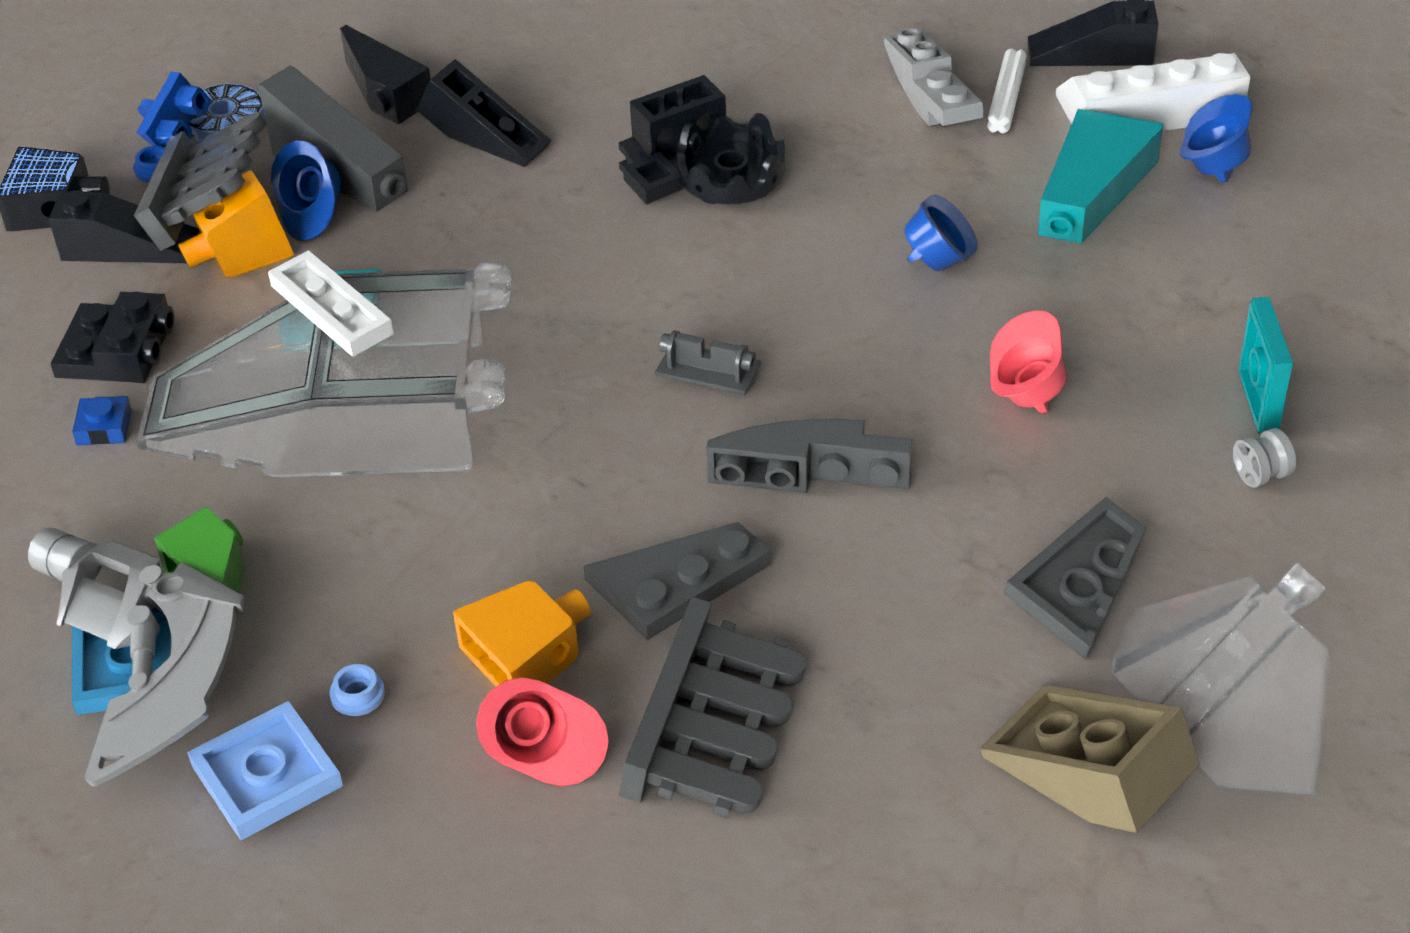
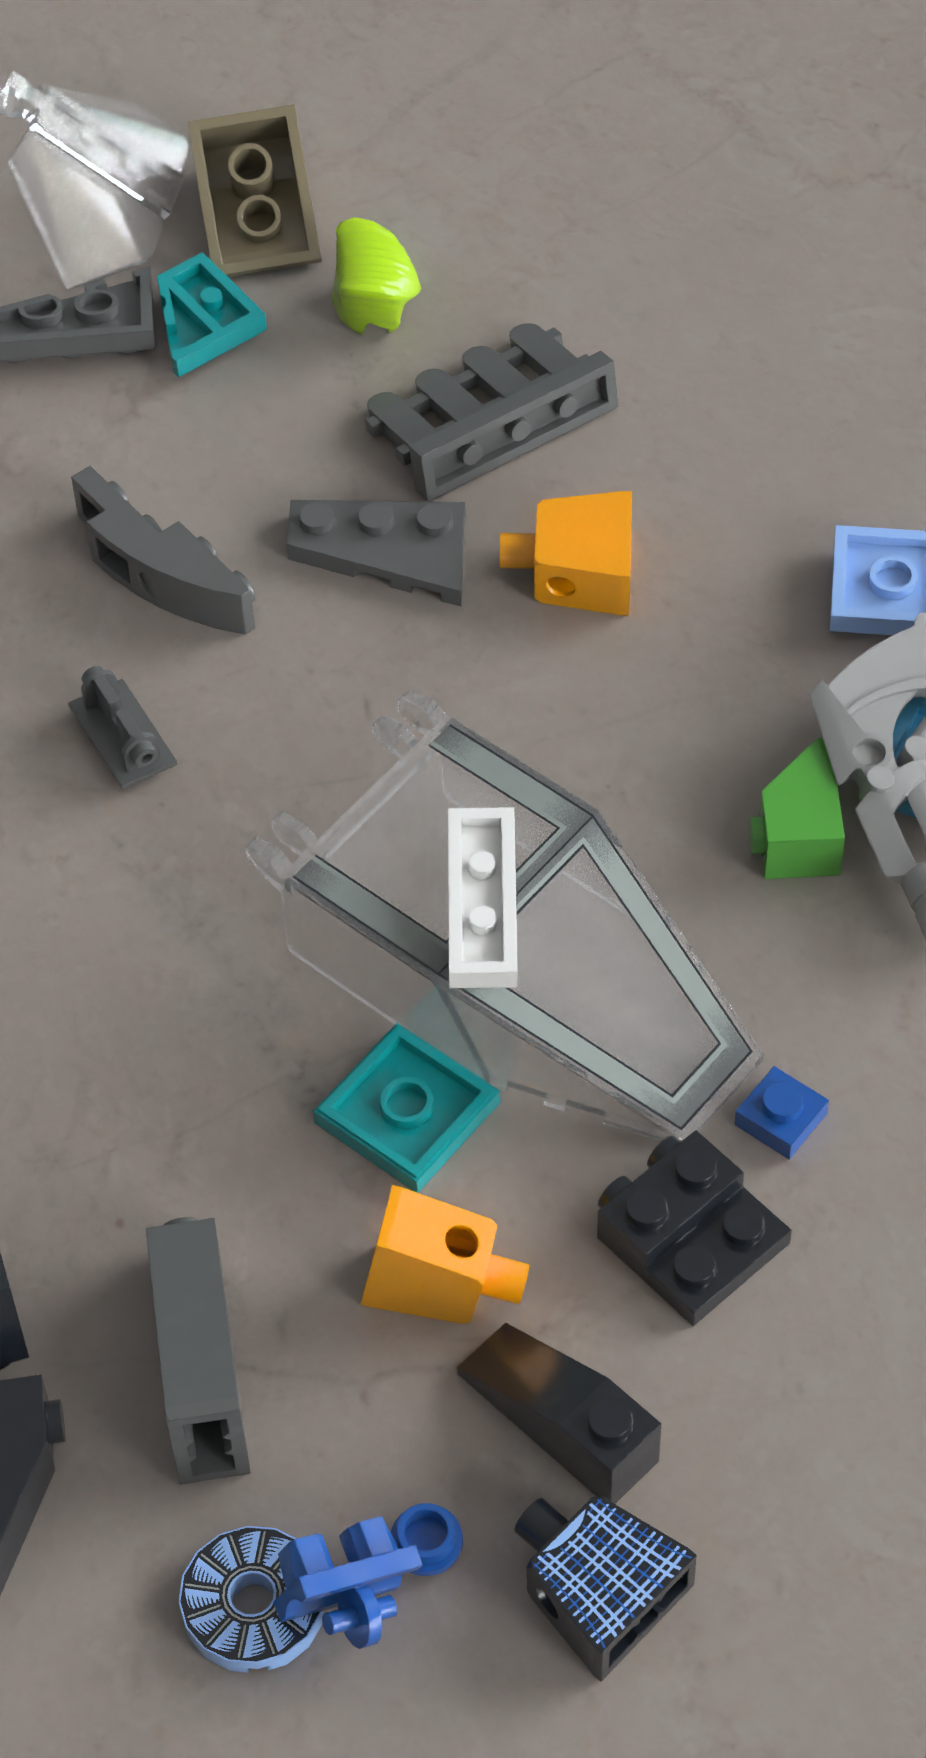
camera: 140 degrees left, 10 degrees up
dark grey fence [134,112,267,251] -> none
blue piece [271,140,341,241] -> none
light blue plate [329,664,385,716] -> none
coral piece [476,677,609,786] -> none
none -> teal wing [157,252,267,378]
none -> lime hair [331,217,422,335]

